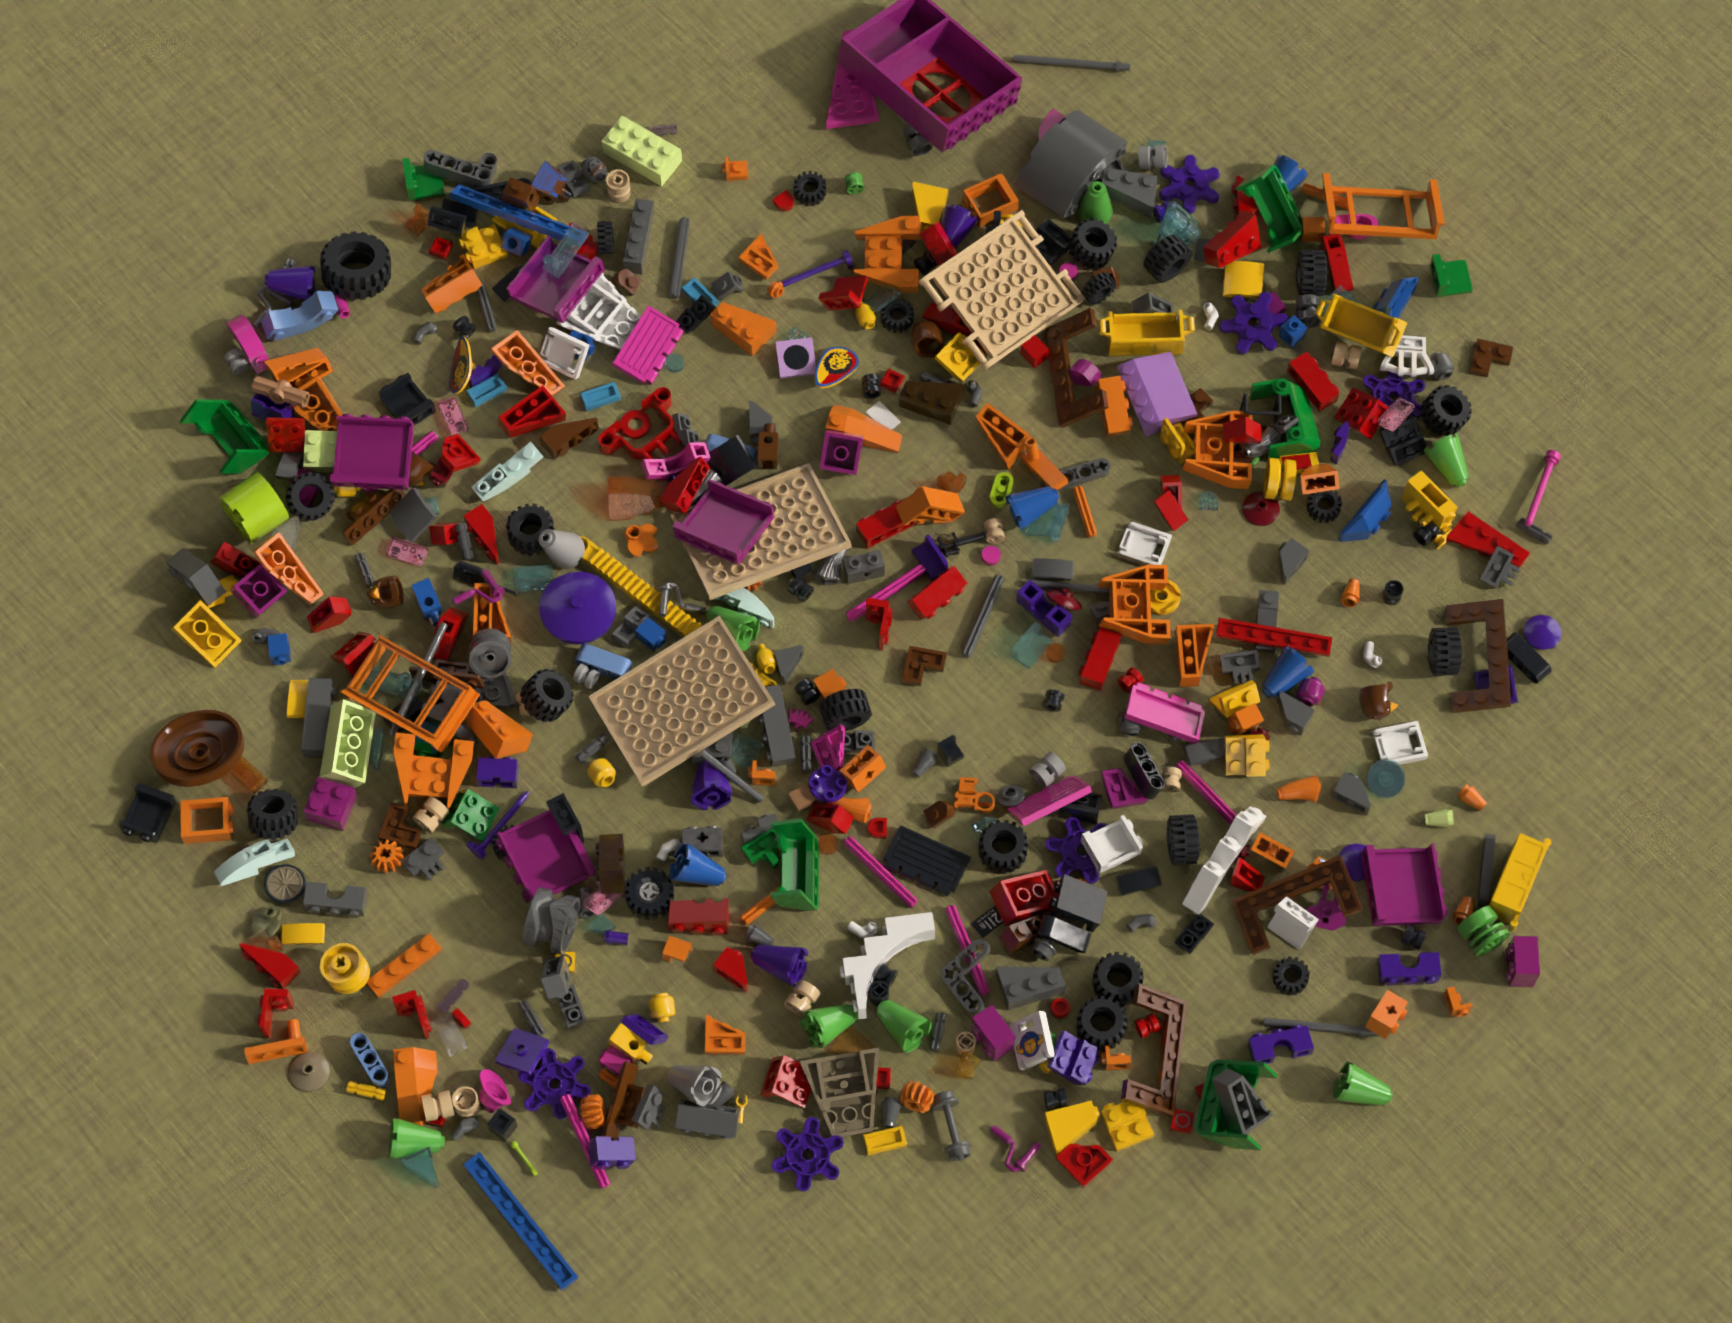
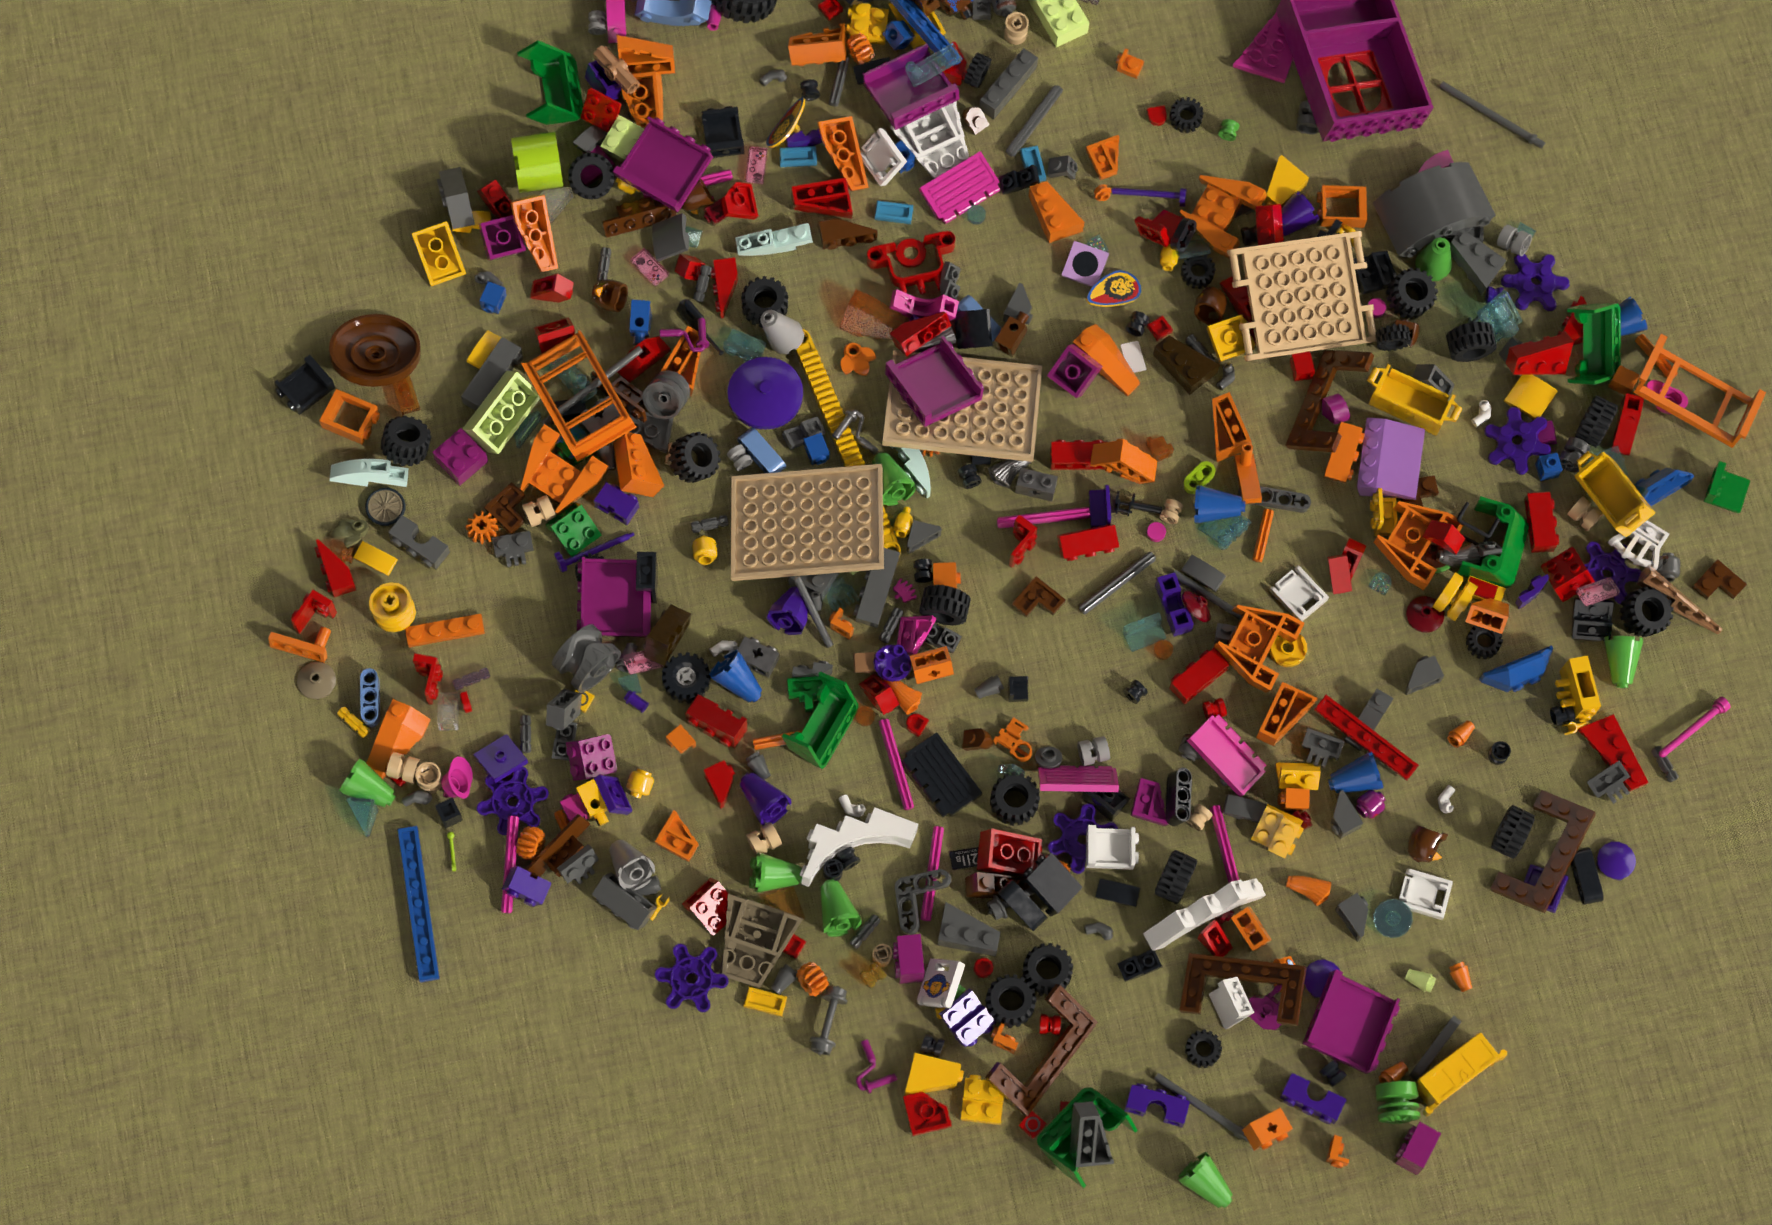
camera: 25 degrees right, 5 degrees up
none -> magenta bracket [566,734,617,781]
none -> orange gear [846,33,874,65]
none -> black beam [1170,218,1197,252]
none -> medium nougat wedge [1637,565,1722,634]

